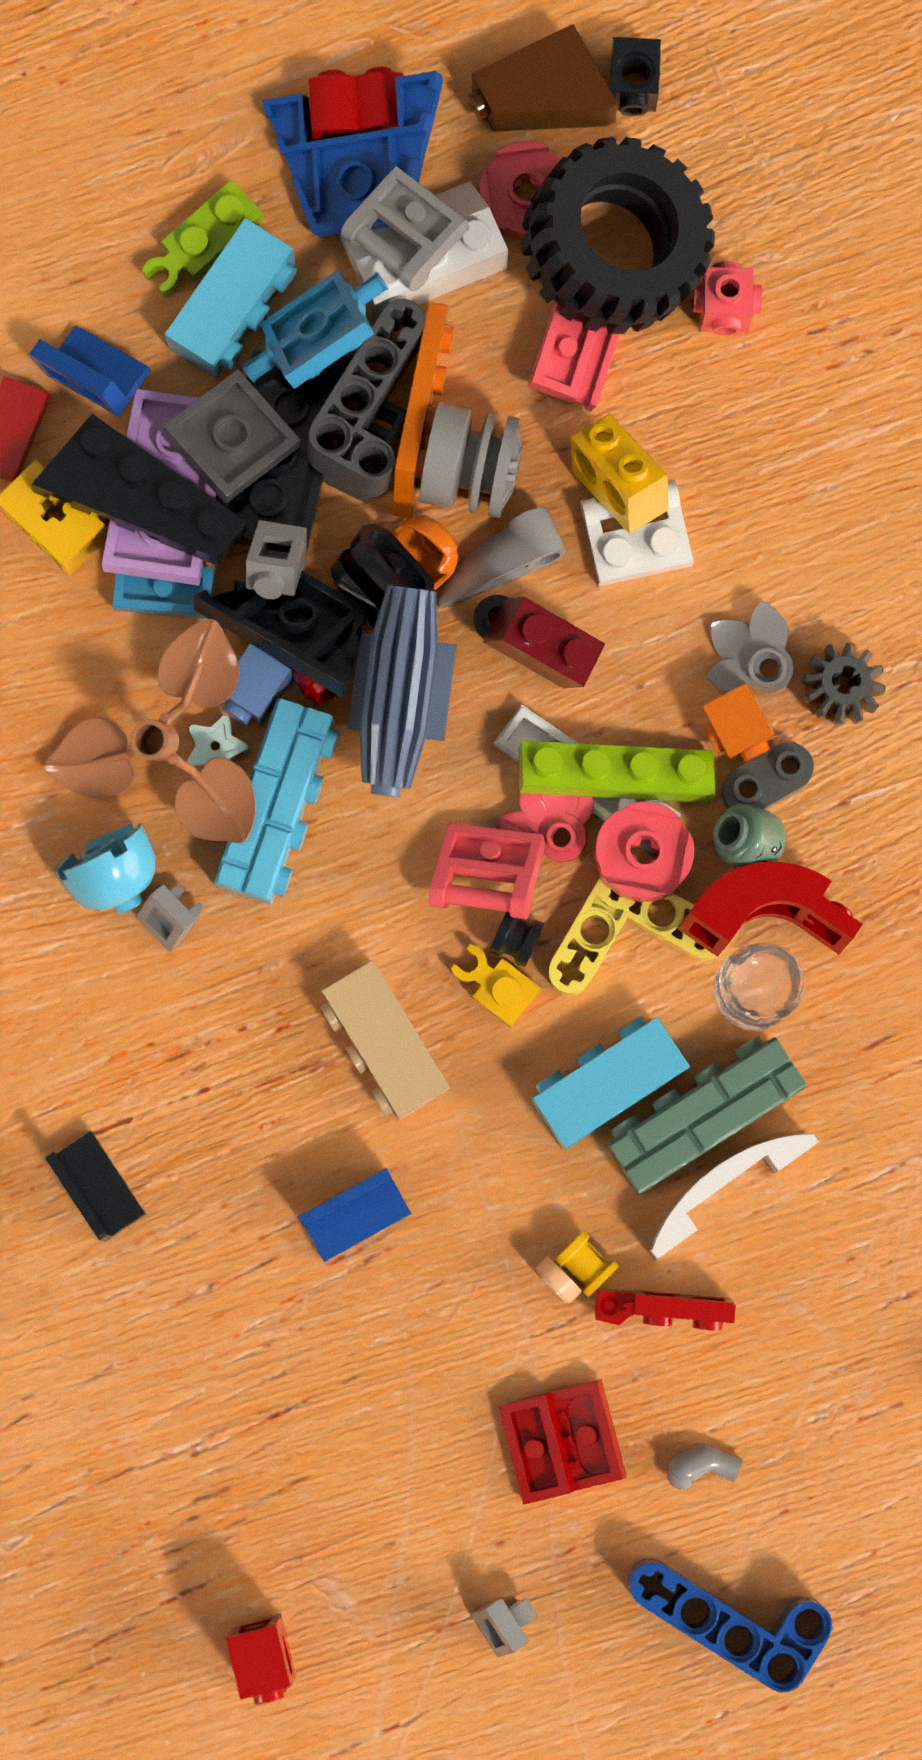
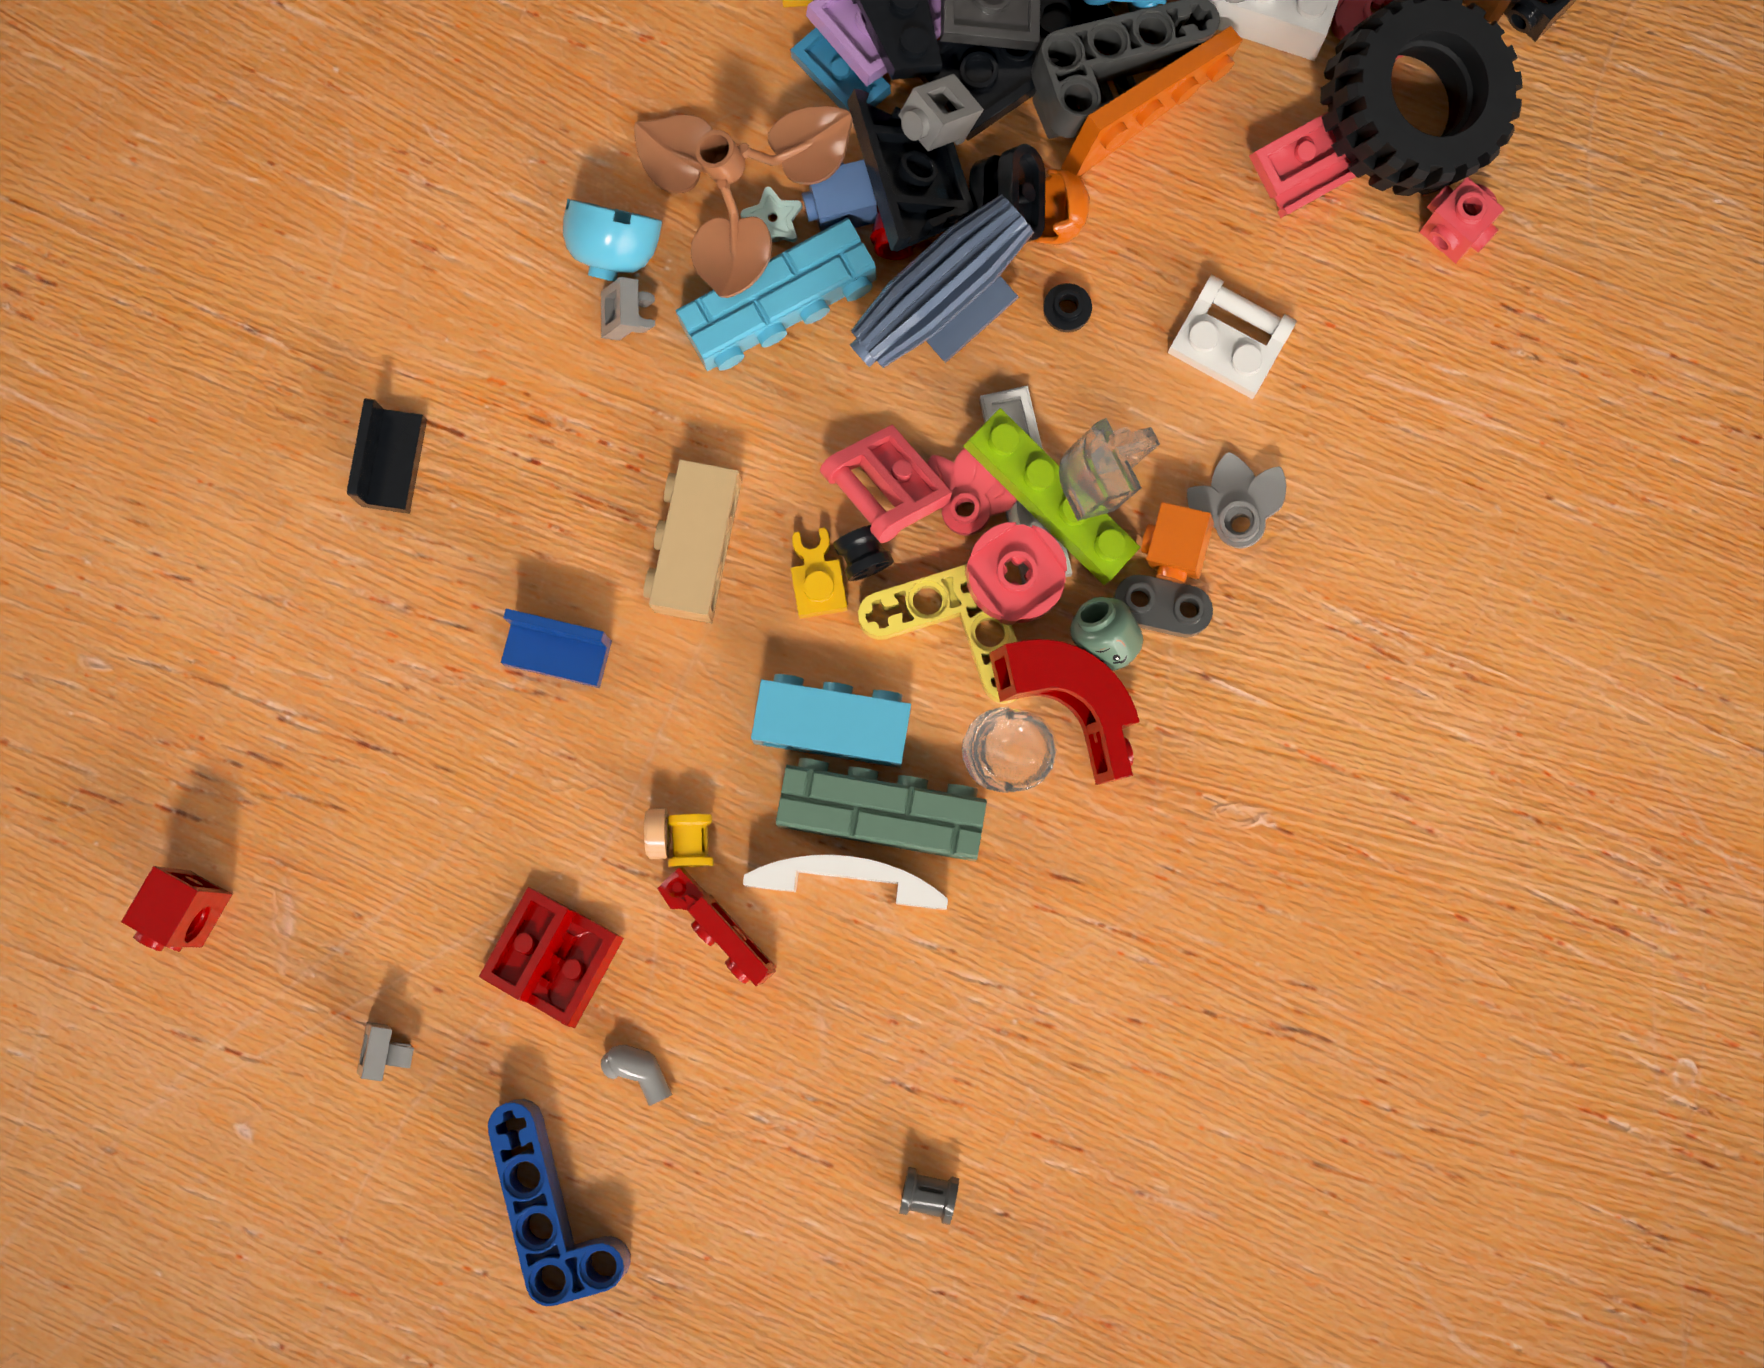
camera: 45 degrees right, 0 degrees up
light grey wheel [419,402,523,519] -> none
light grey piece [436,507,566,609] -> none
dark red brick [483,596,605,688] -> none
yellow brick [570,413,668,534] -> none
dark grey gear [802,643,886,726] -> none
none -> clear brick [1059,418,1160,521]

